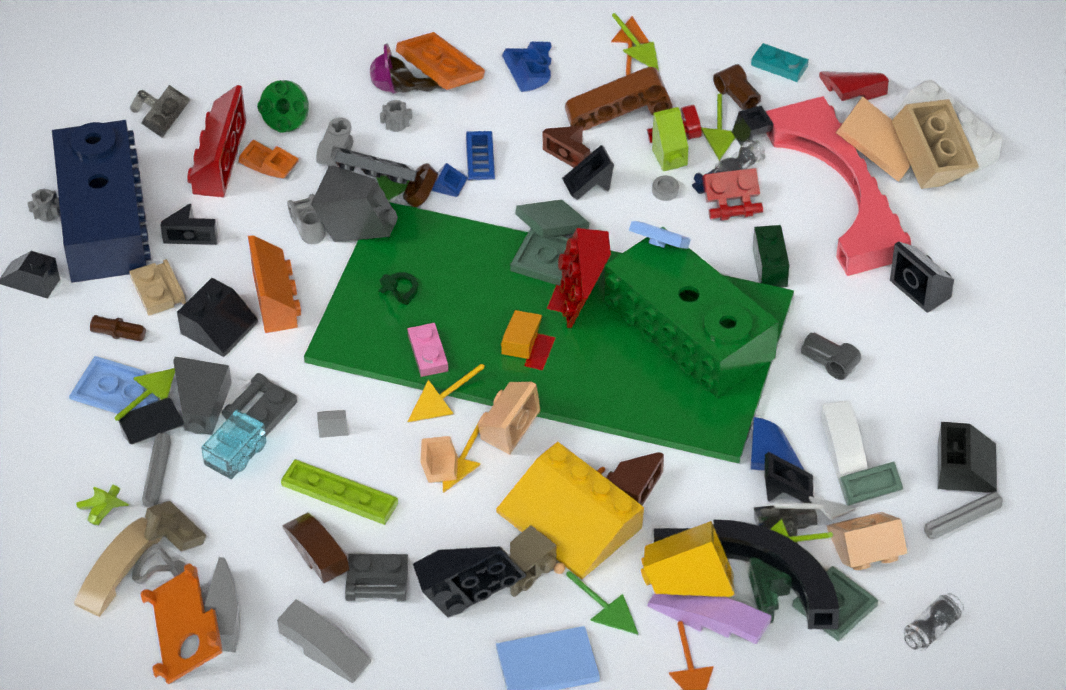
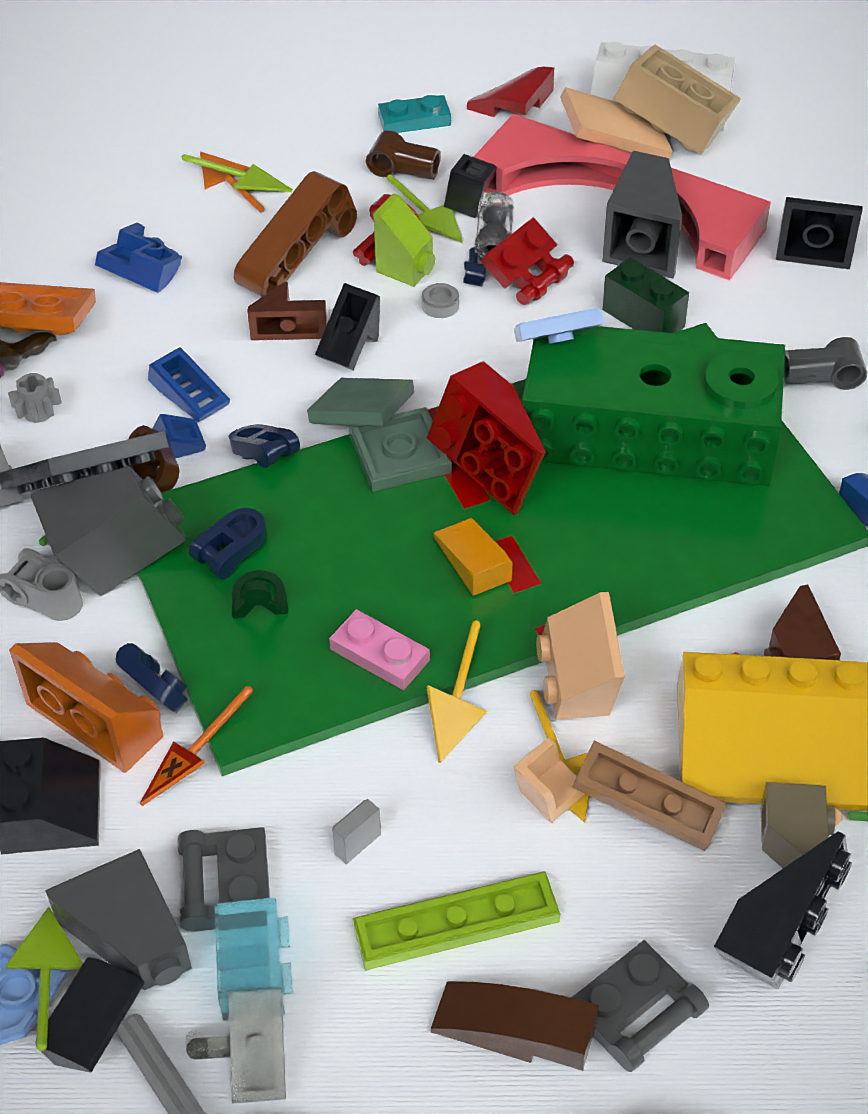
camera: 40 degrees left, 0 degrees up
none -> dark blue plate [115,643,189,714]
none -> orange piece [139,686,253,806]
none -> clear smoke plate [184,987,286,1104]
none -> dark blue plate [189,508,267,579]
none -> dark blue plate [228,424,300,468]
none -> medium nougat plate [572,740,727,851]
none -> dark grey slope [602,150,682,279]

